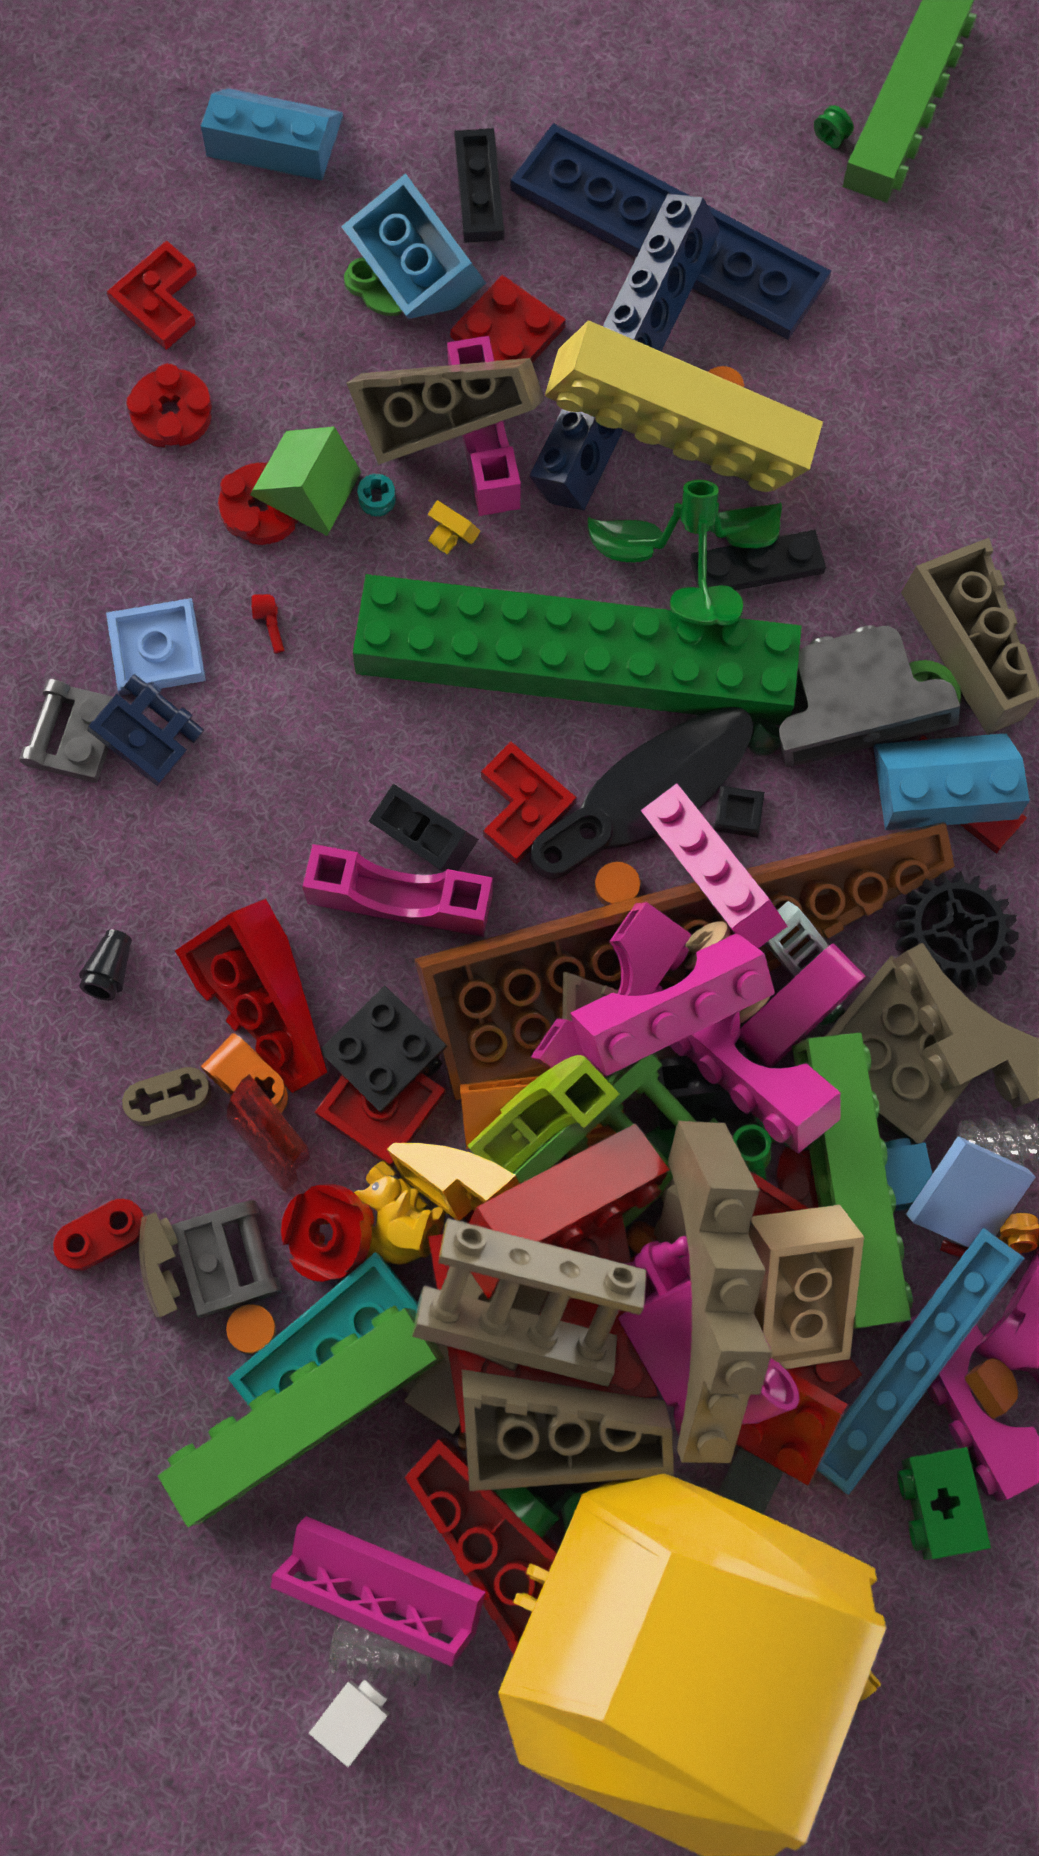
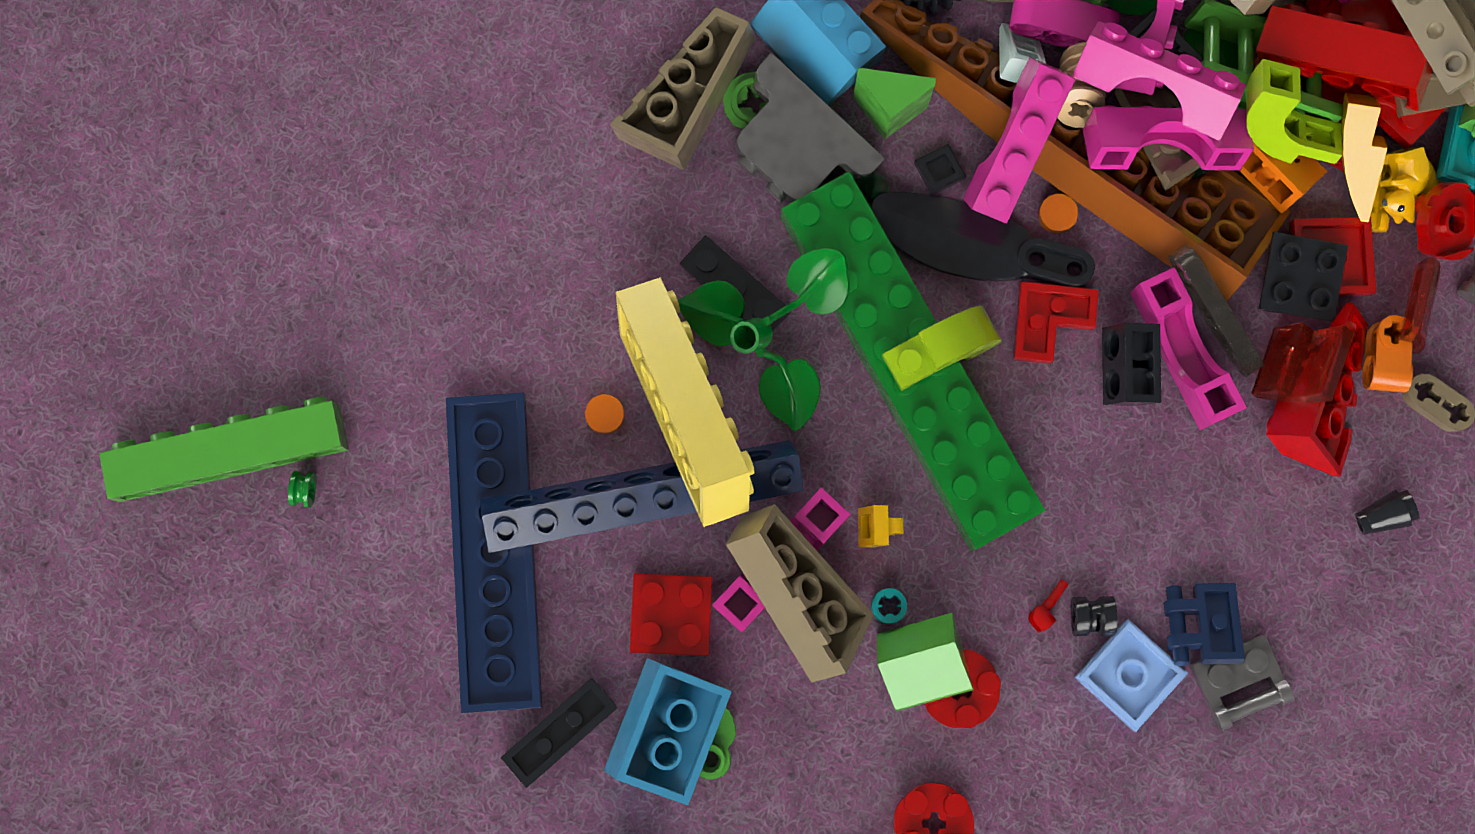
camera: 125 degrees left, 10 degrees up
none -> bright green slope [852,68,936,139]
none -> lime arch [882,306,1002,391]
none -> black wheel [1070,596,1118,636]
none -> clear smoke beam [1168,244,1263,377]
none -> clear red slope [1251,322,1354,403]

